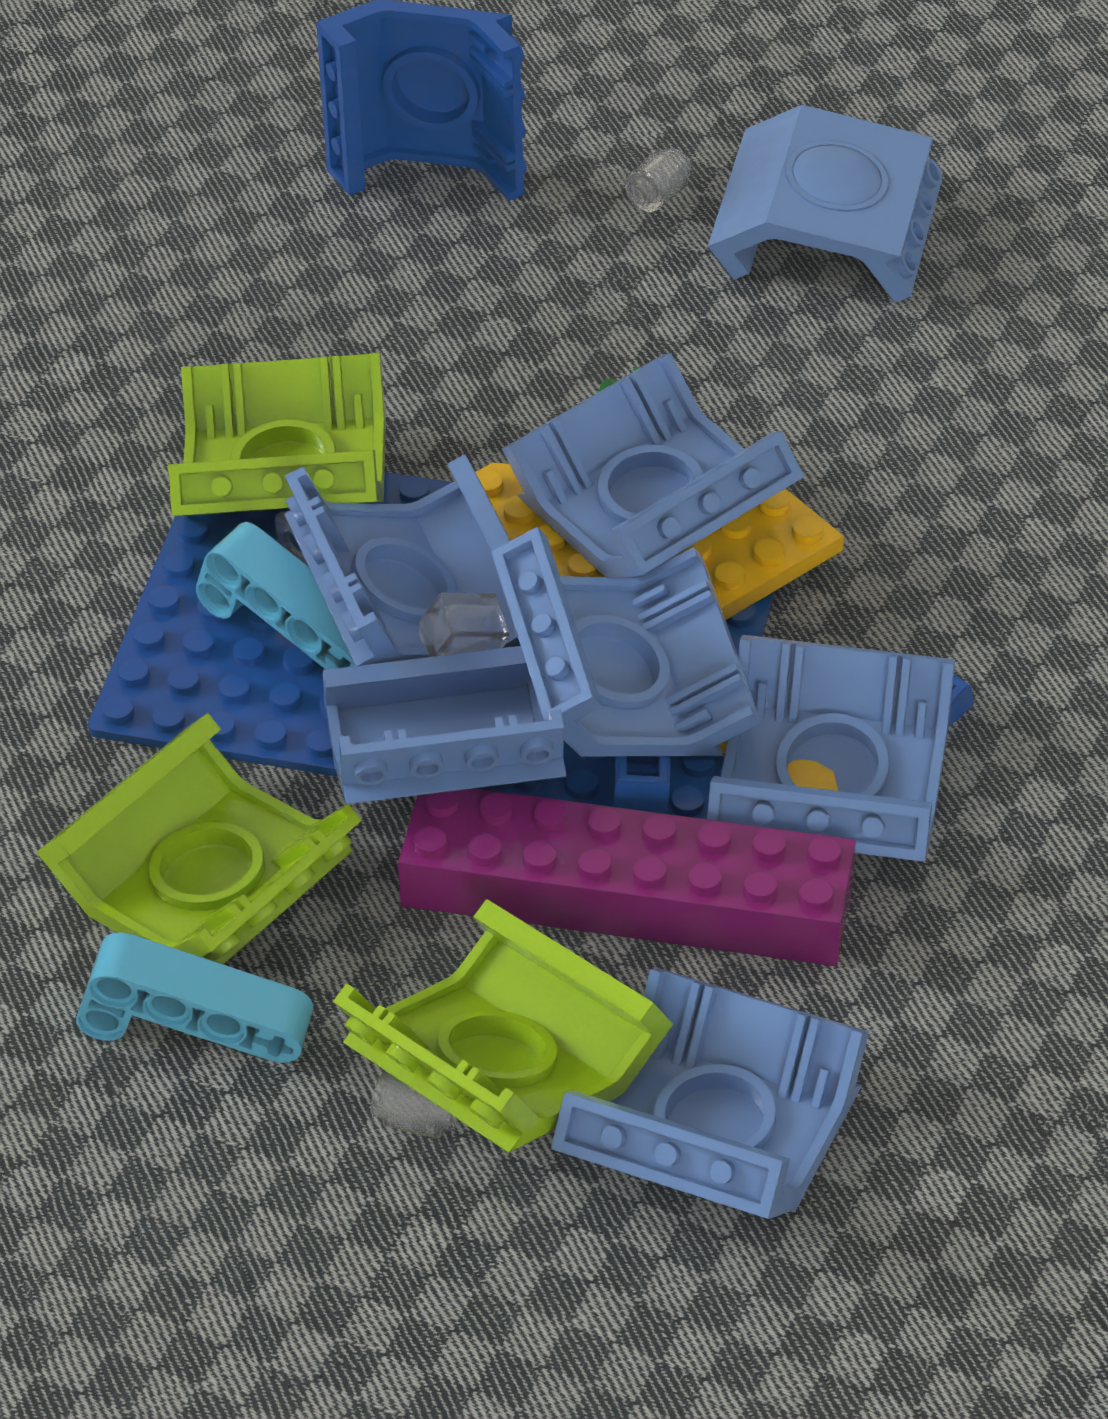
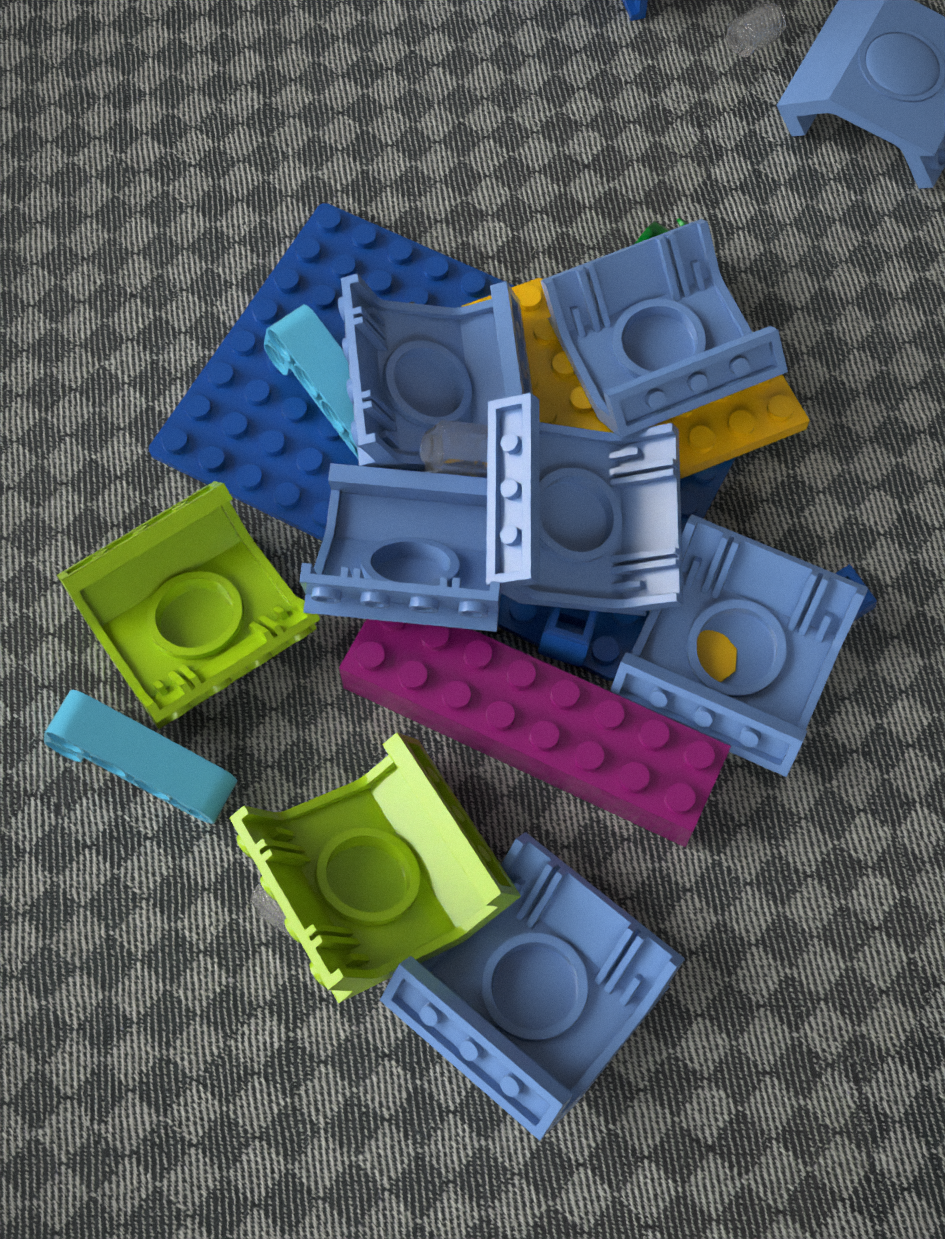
camera: 15 degrees right, 20 degrees up
lime panel [168,353,386,516] -> none

